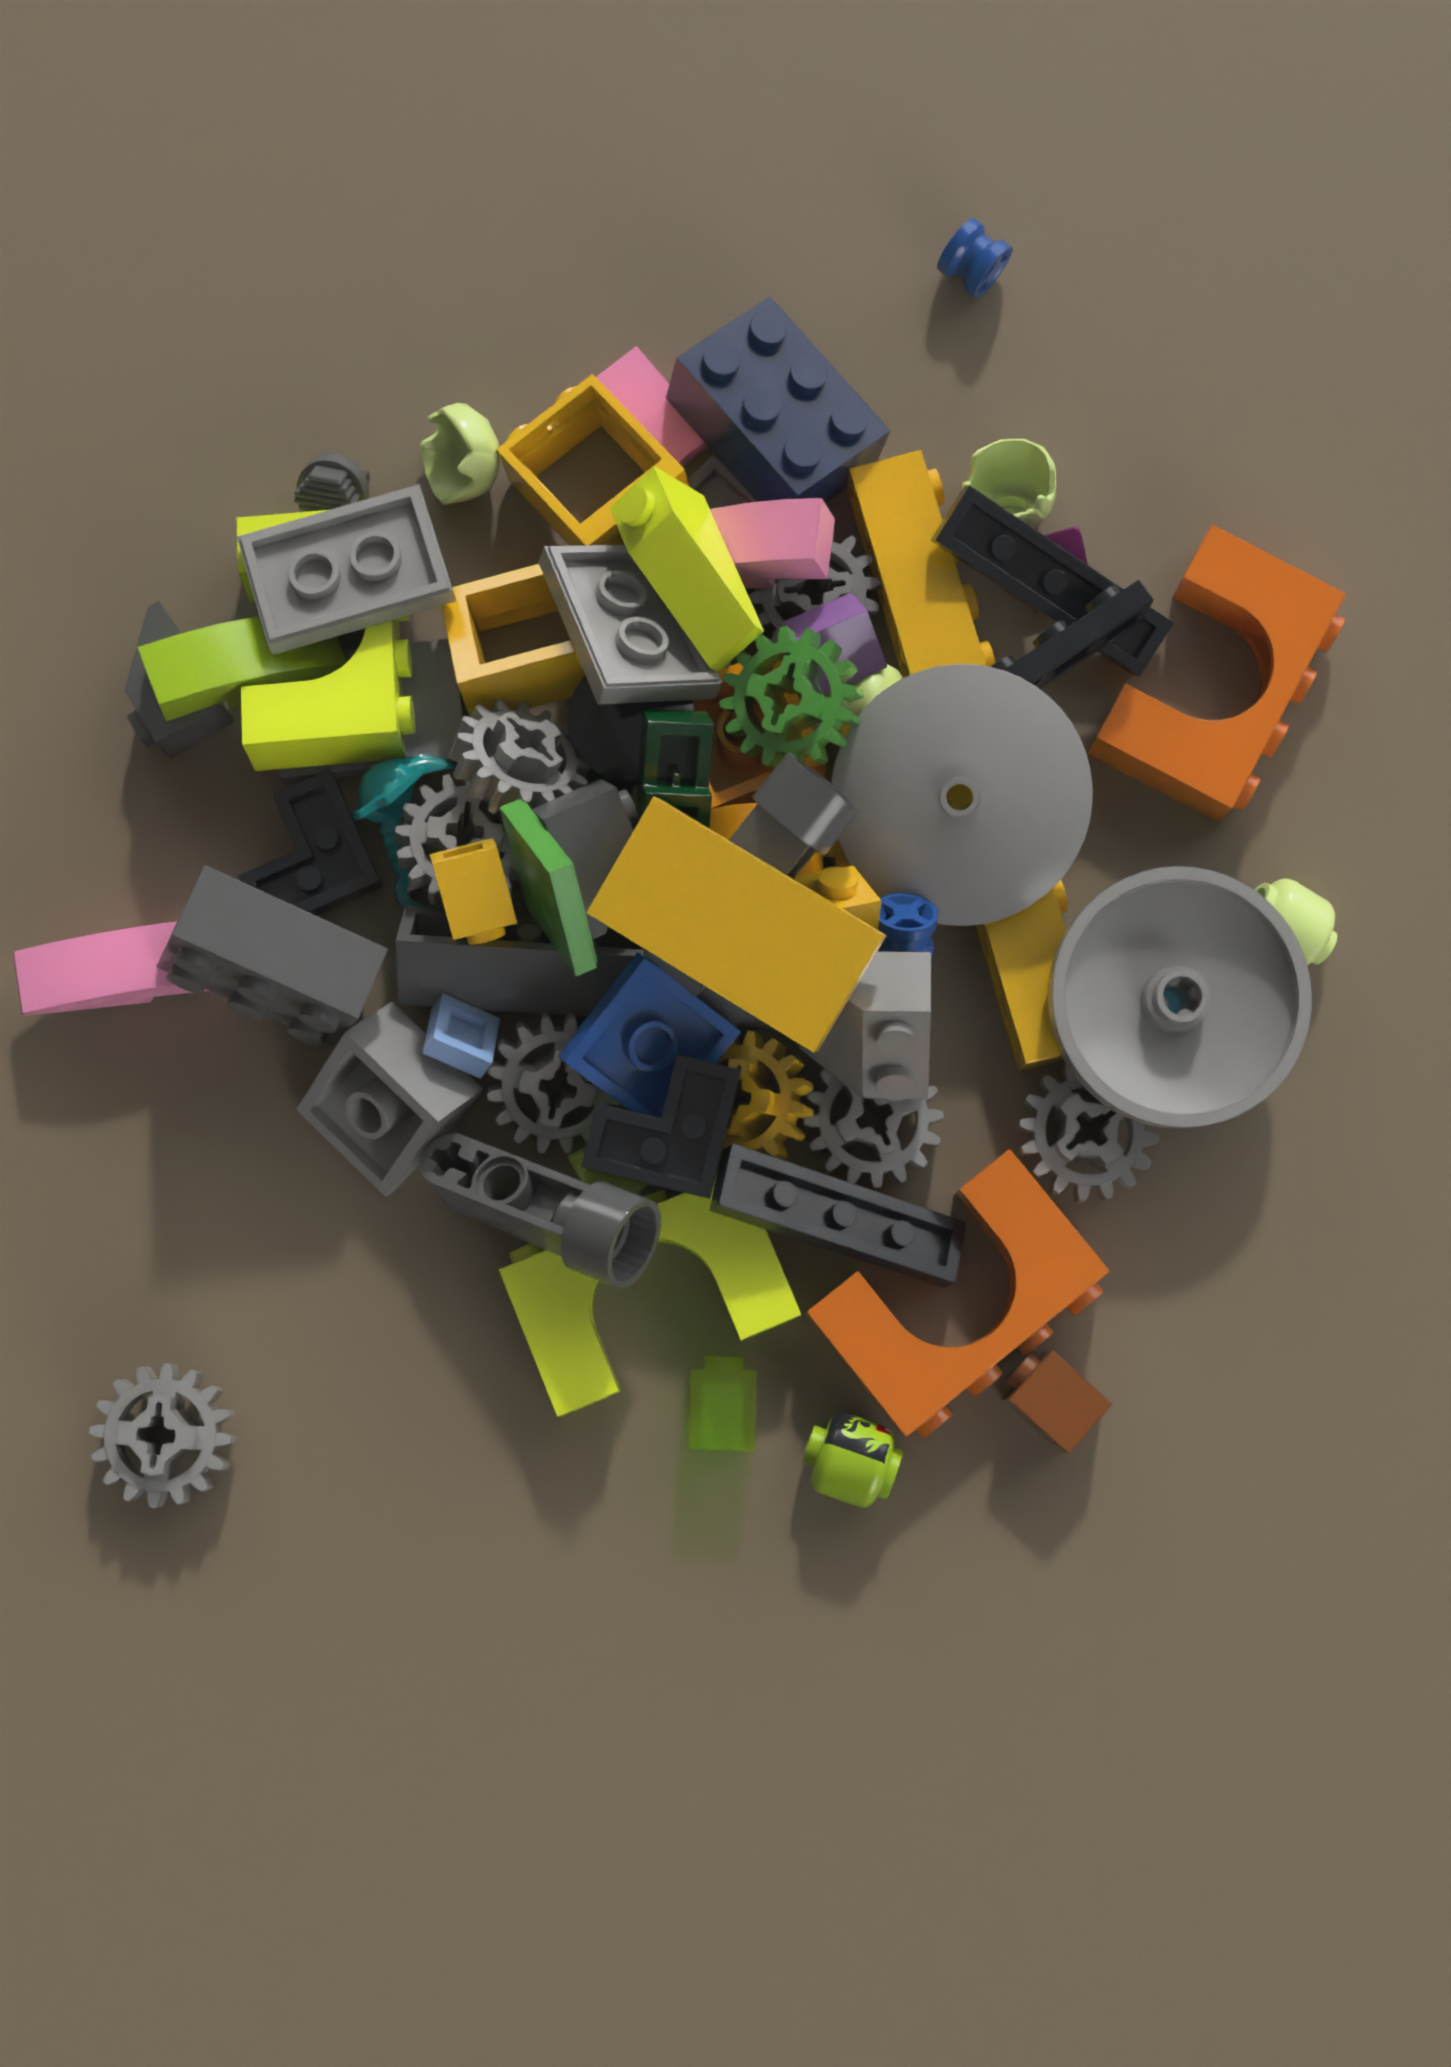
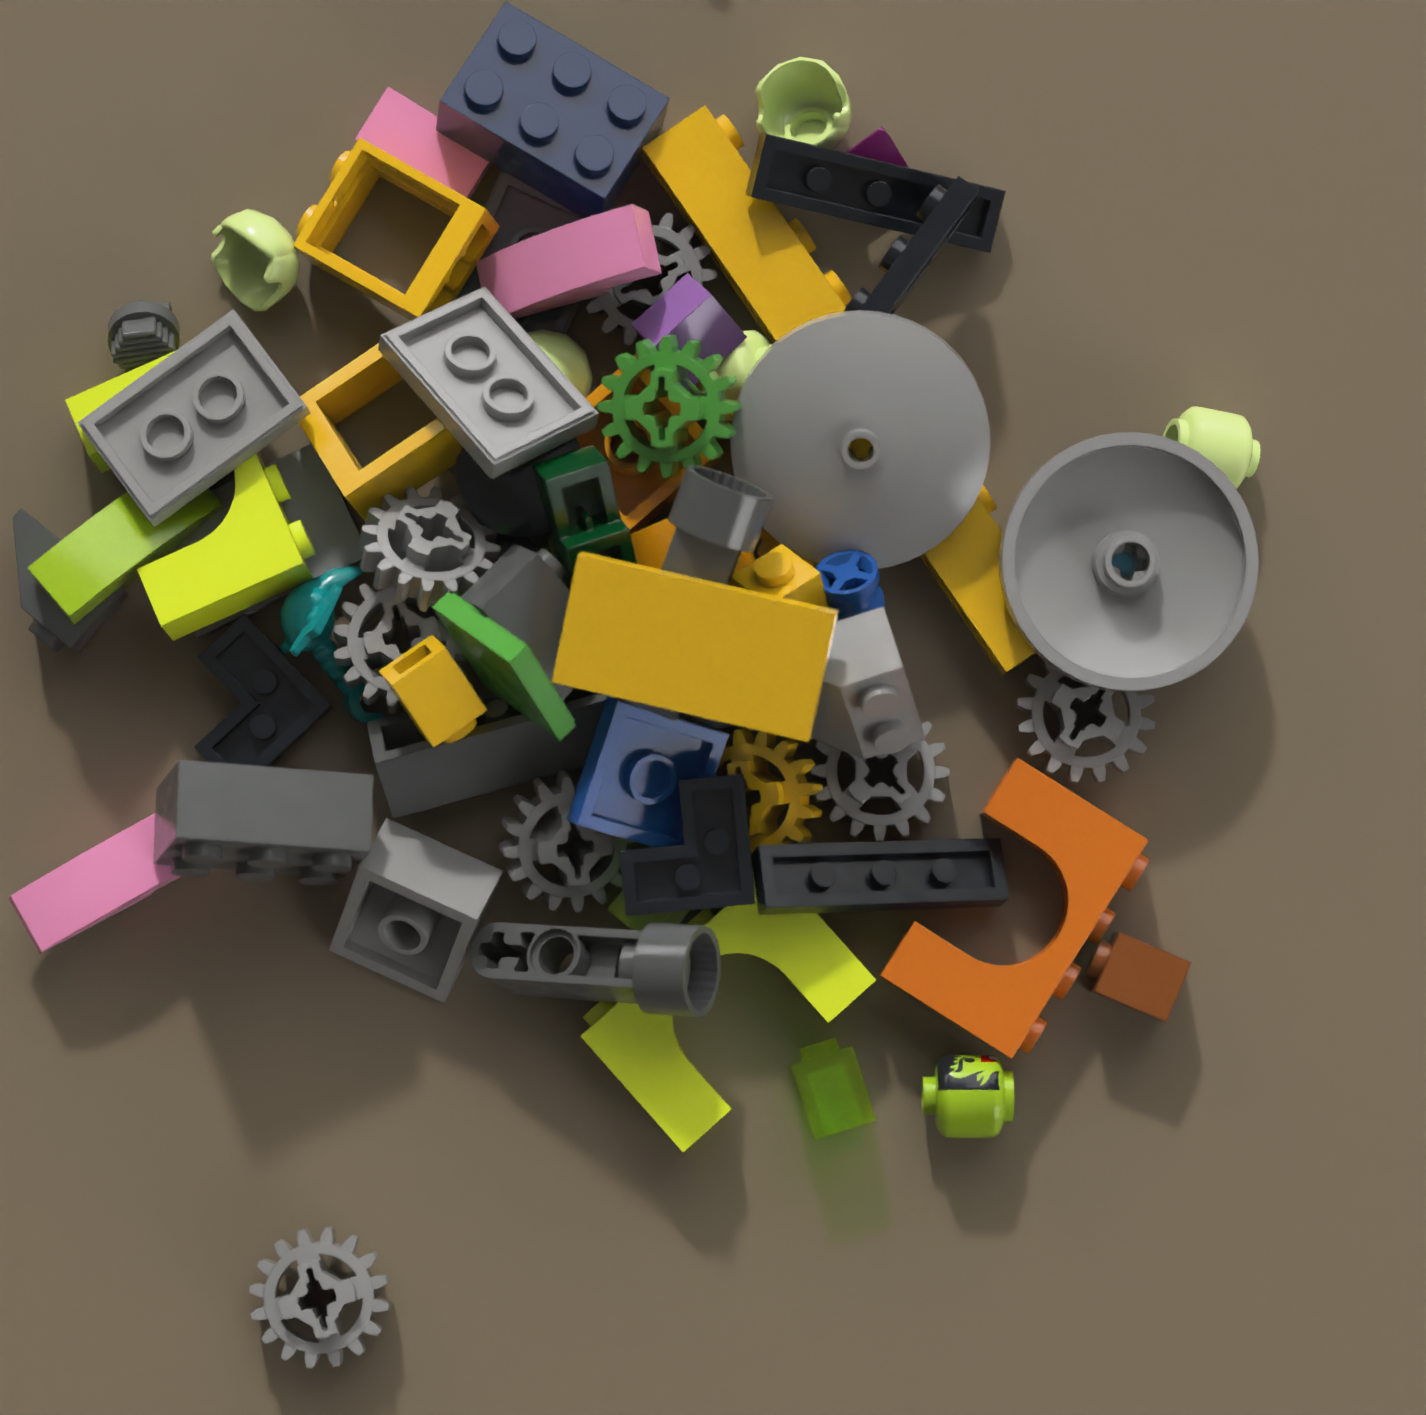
camera: 20 degrees left, 5 degrees up
light blue plate [422,993,500,1079] -> none
neon yellow slope [610,466,764,672] -> none
orange arch [1087,524,1347,824] -> none

